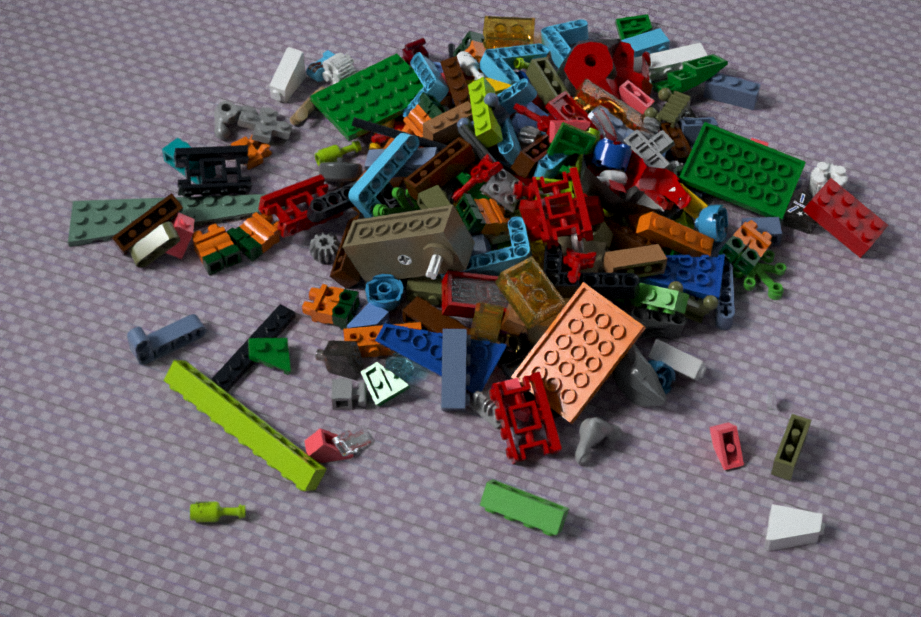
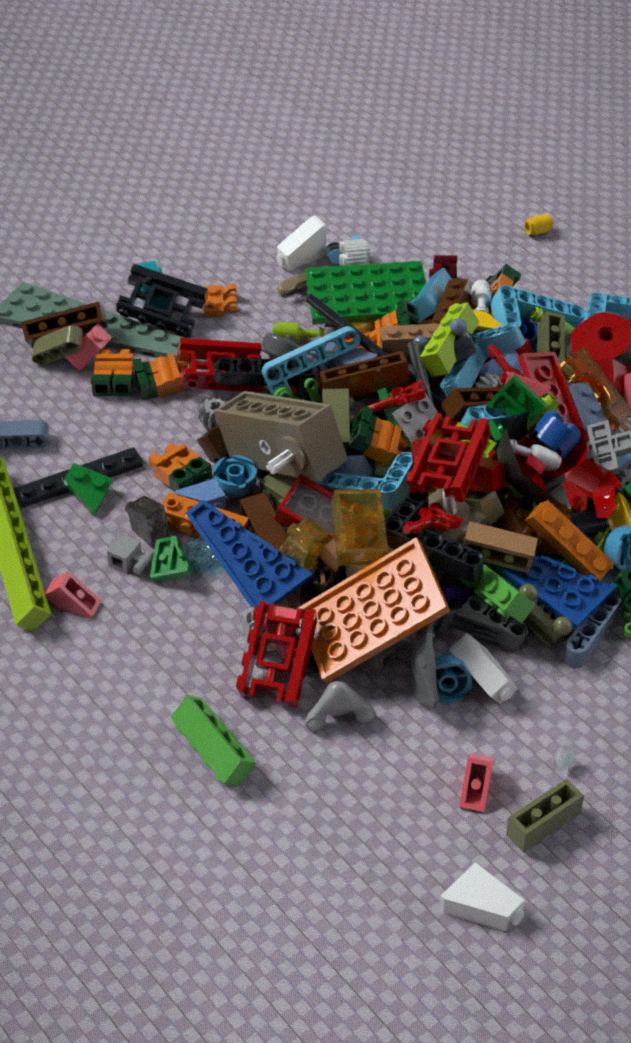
camera: 30 degrees right, 5 degrees down
light grey head [214,101,258,139] -> none
light grey plate [237,107,293,144] -> none
clear slope [332,425,375,457] -> none
sand blue brick [441,329,471,411] -> none
clear yellow brick [483,16,535,50] -> none
slope [587,107,618,141] -> none

